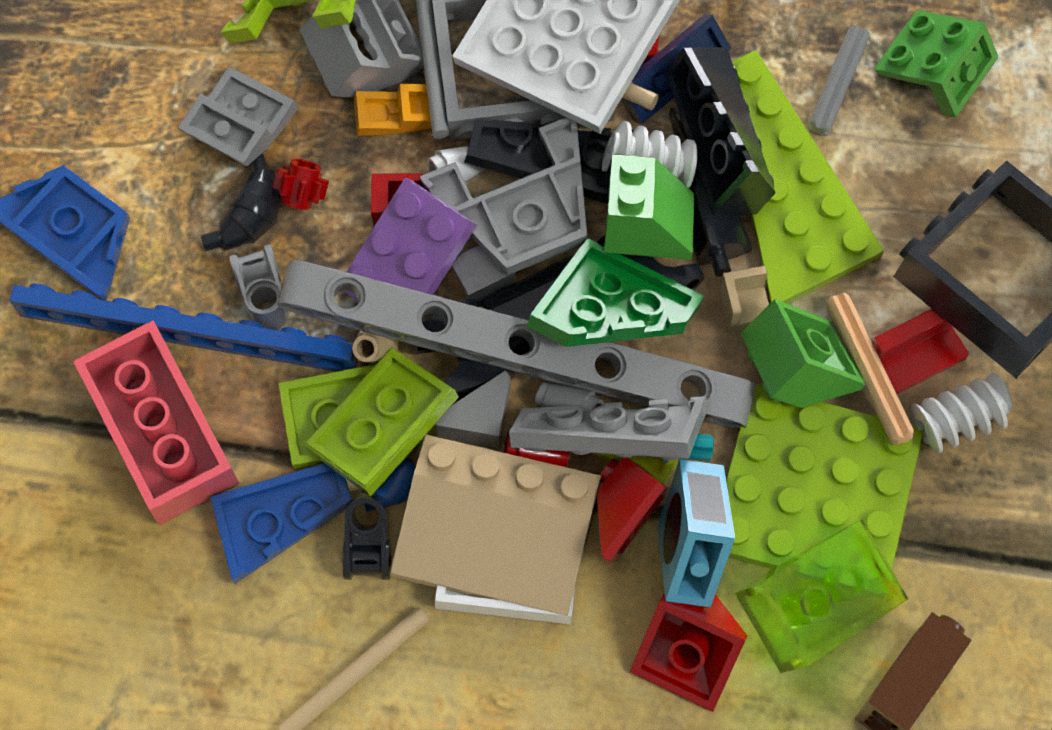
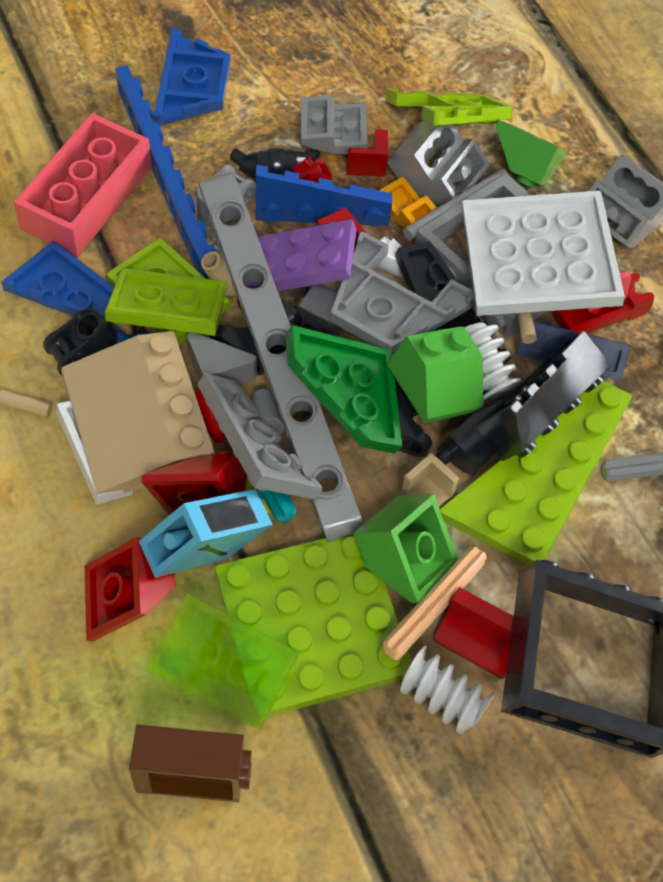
camera: 50 degrees right, 10 degrees down
none -> blue wing [255,164,392,226]
none -> red panel [346,129,388,177]

